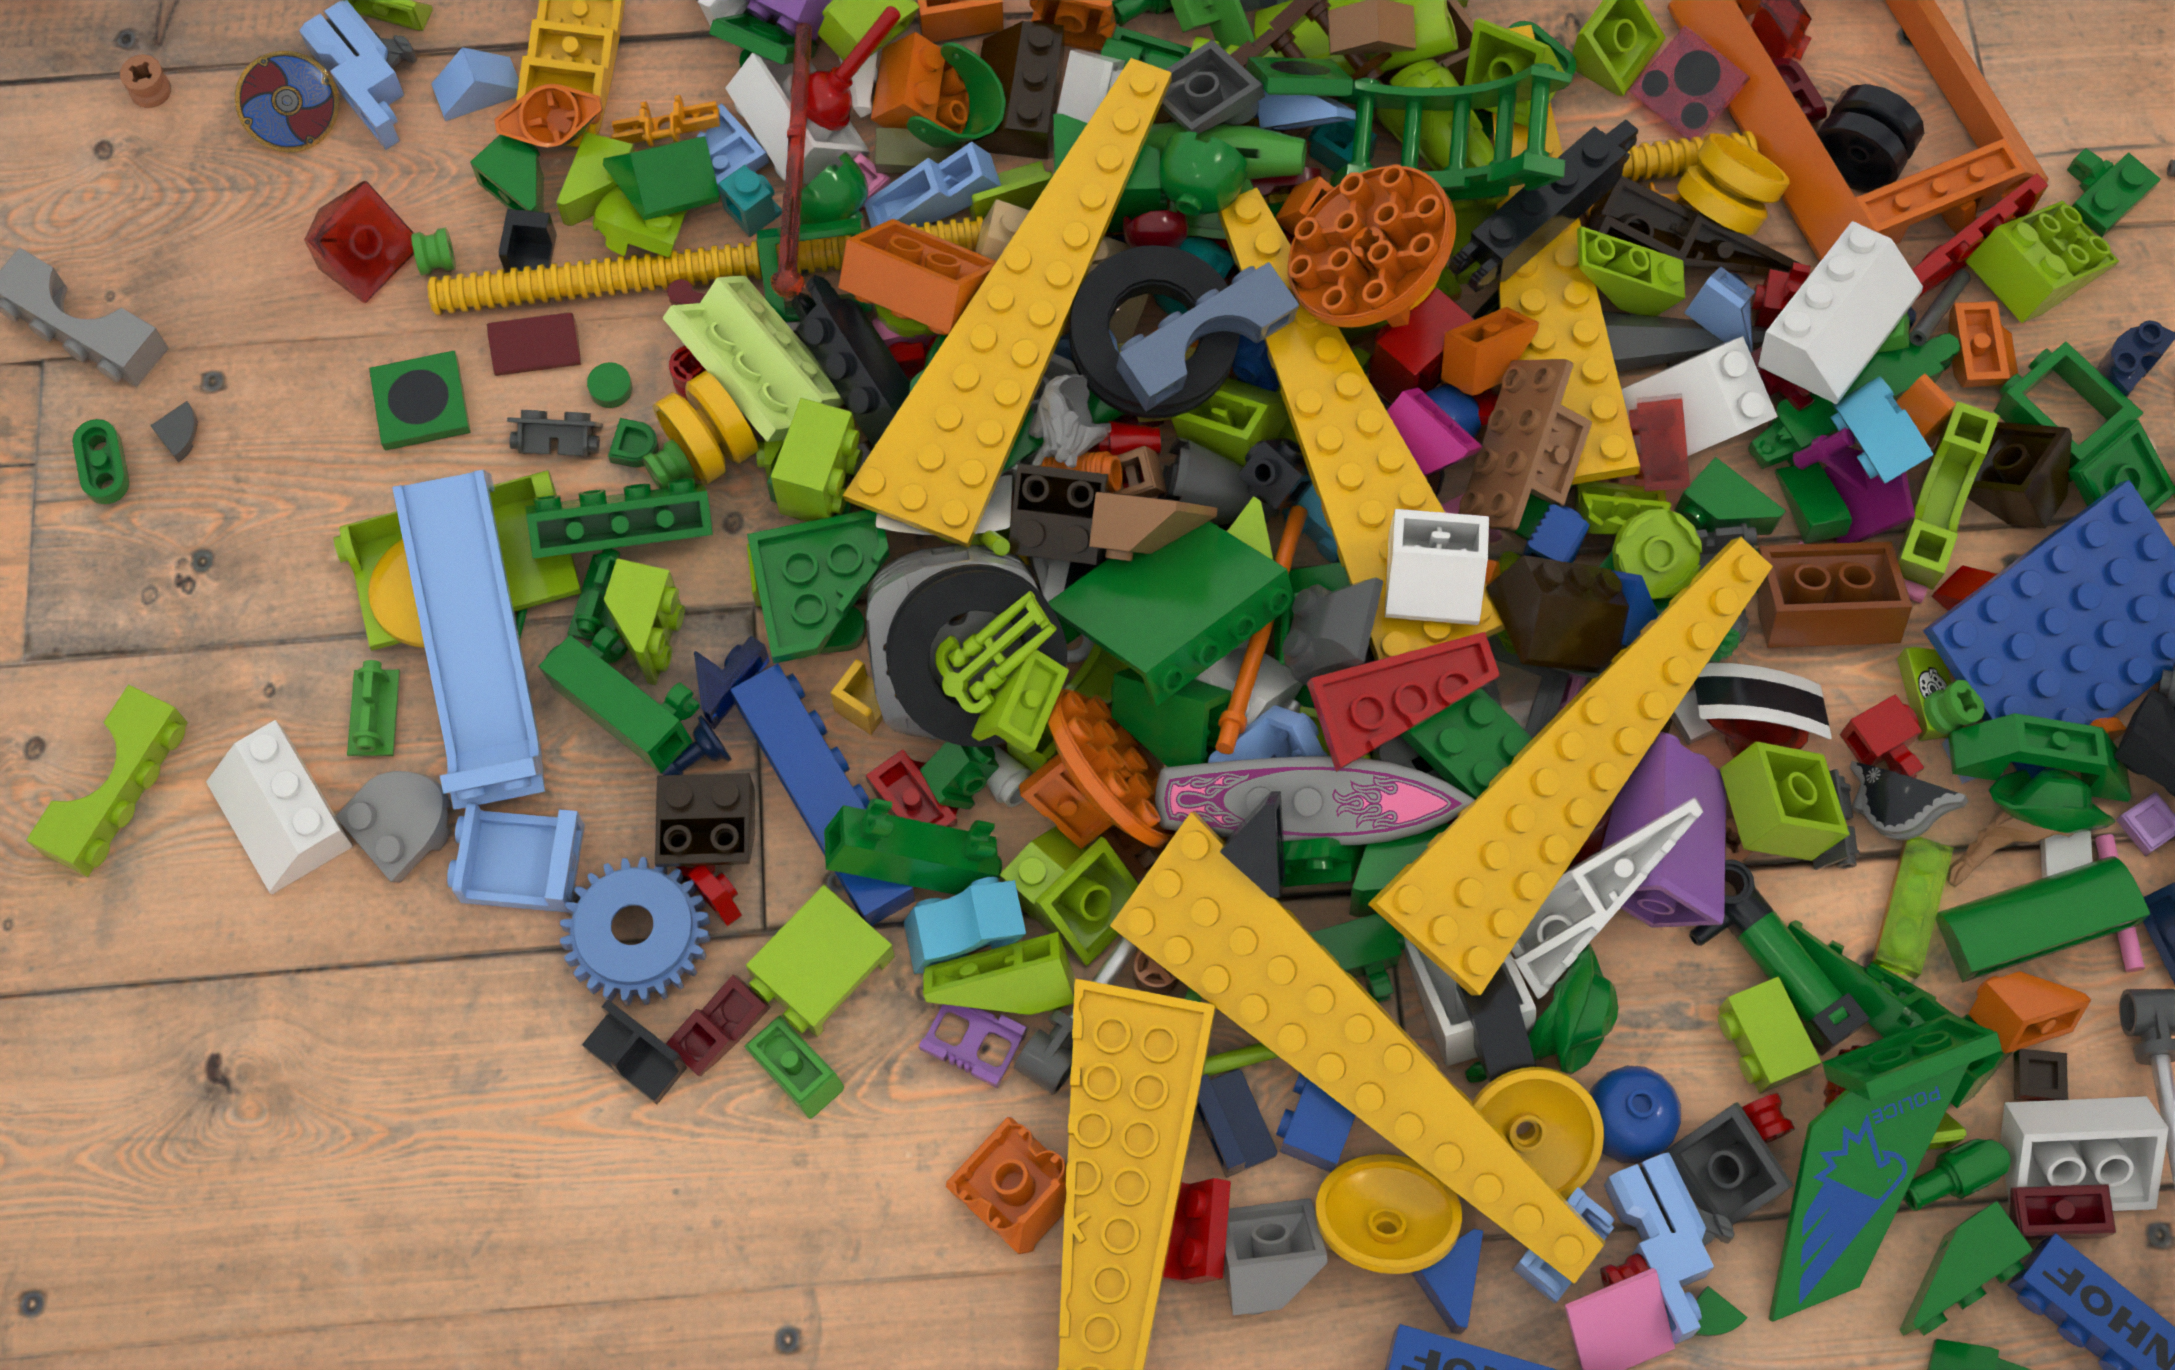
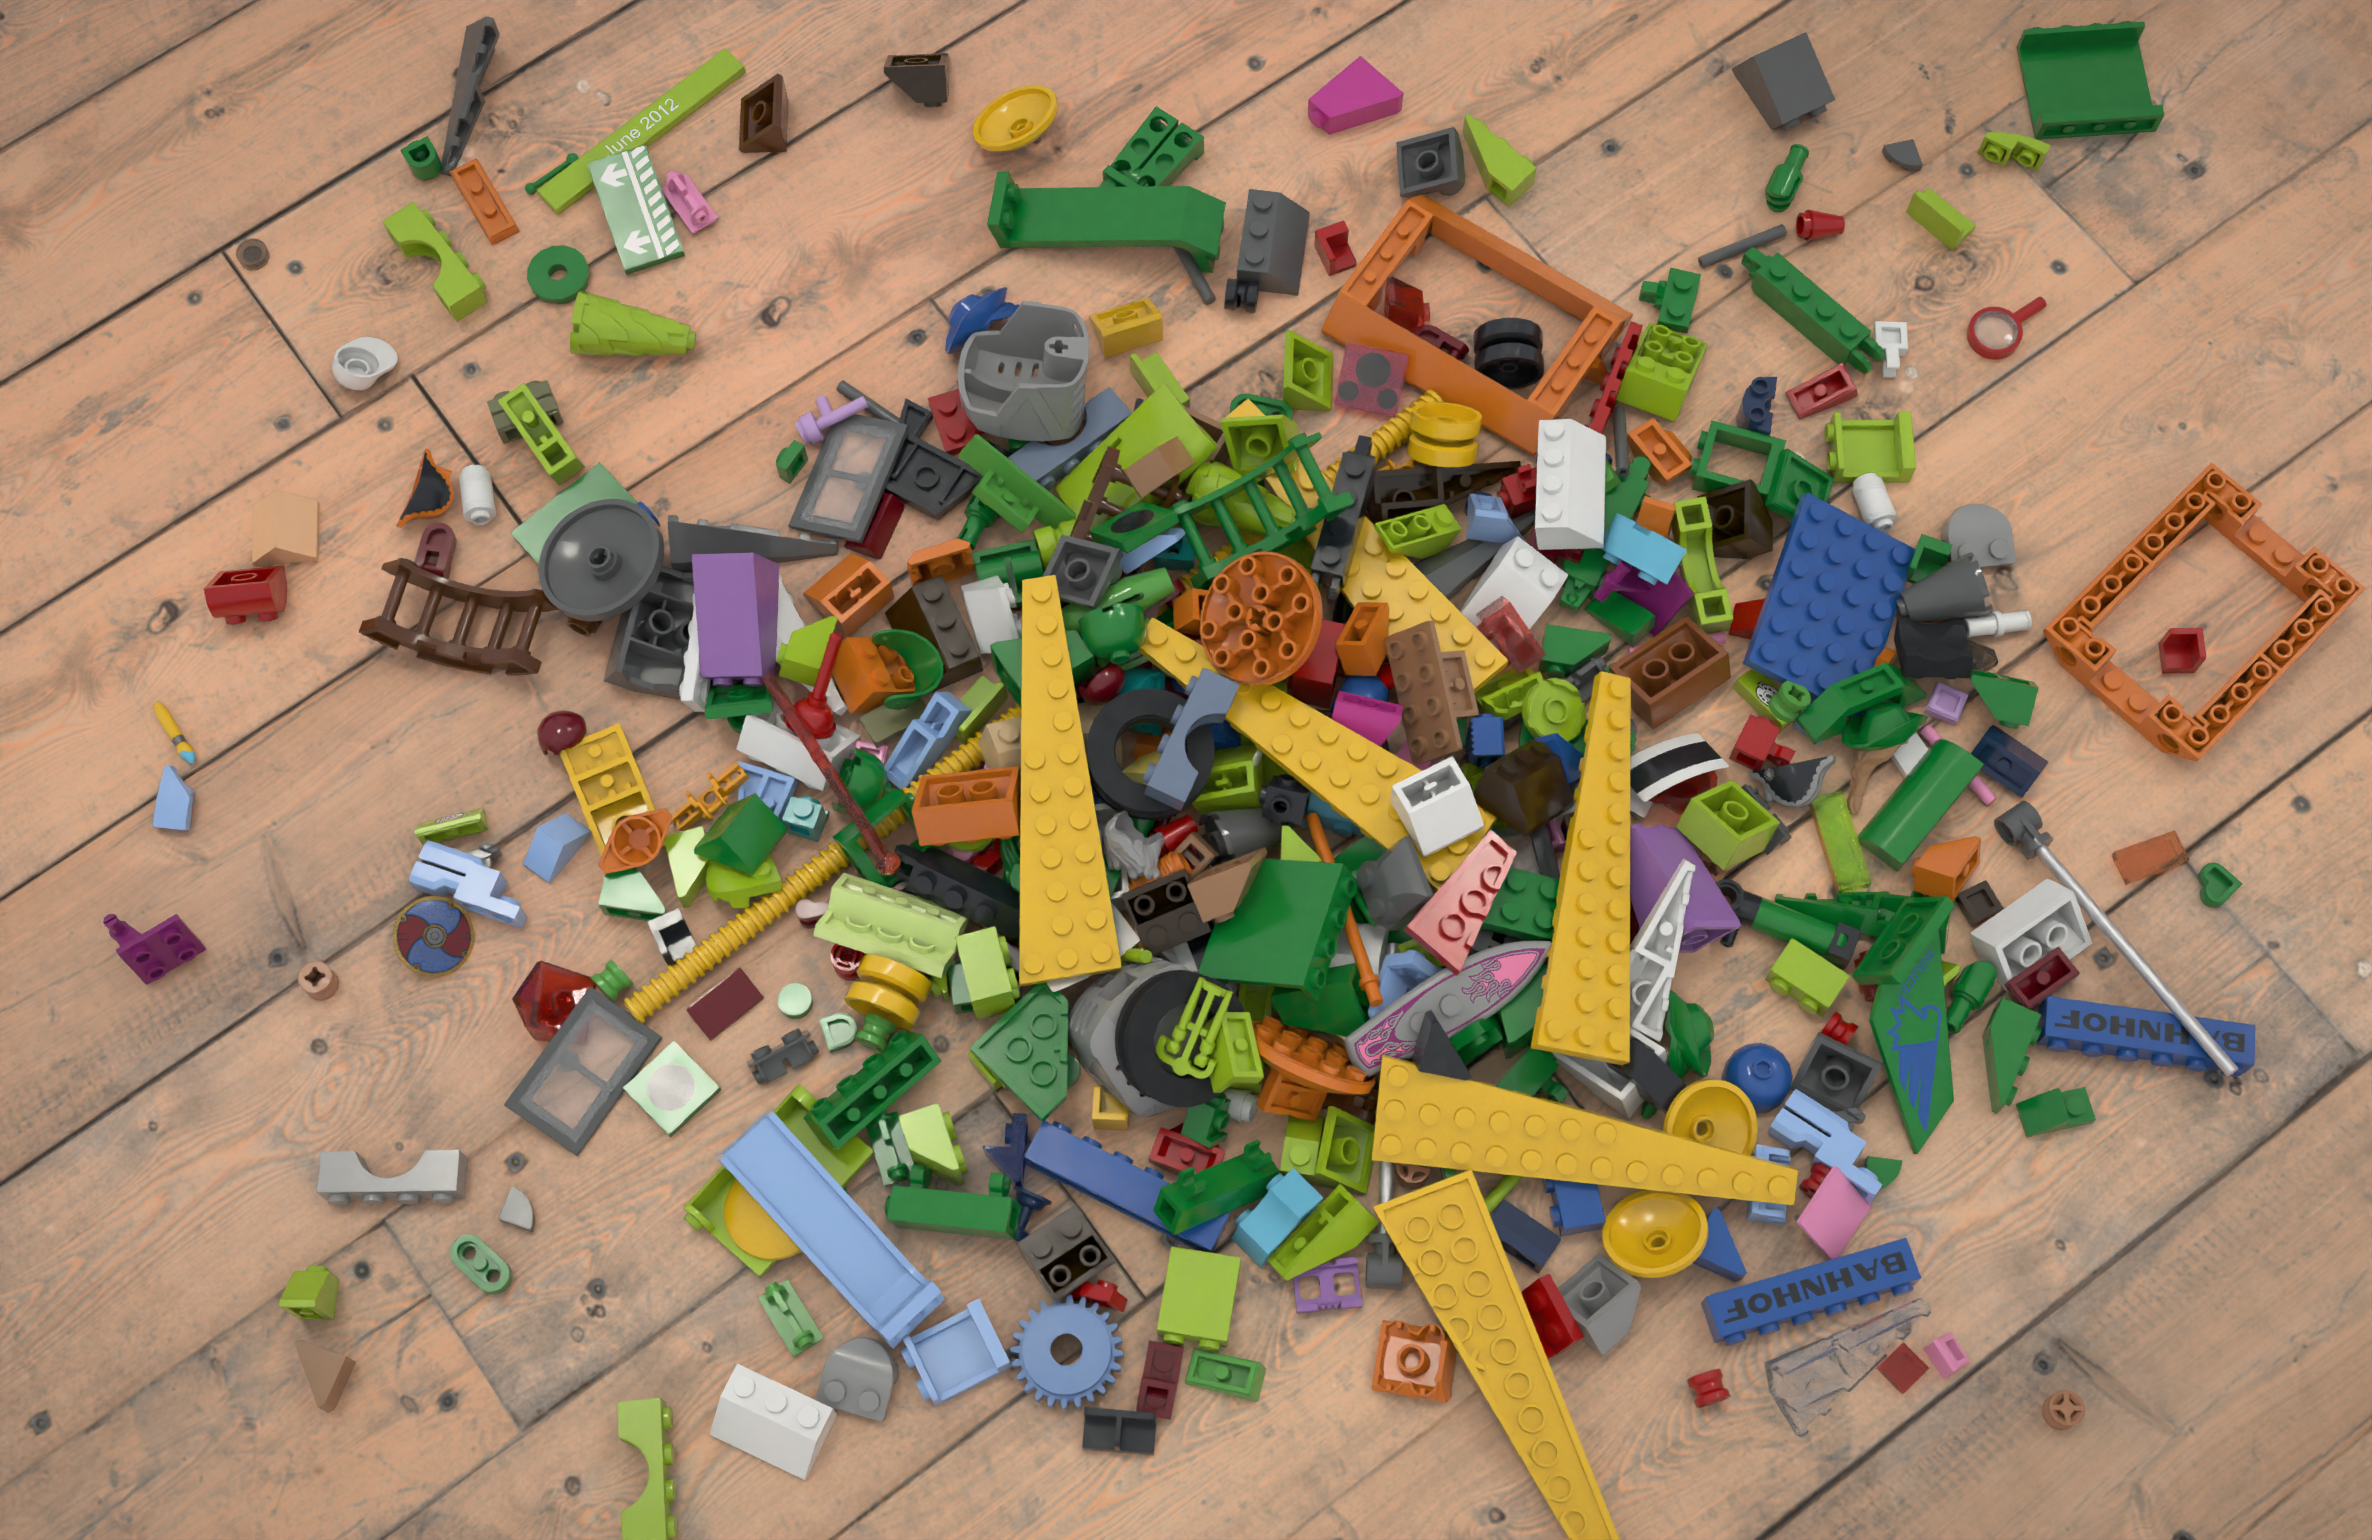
camera: 30 degrees left, 0 degrees up
none -> clear door [504,987,662,1156]

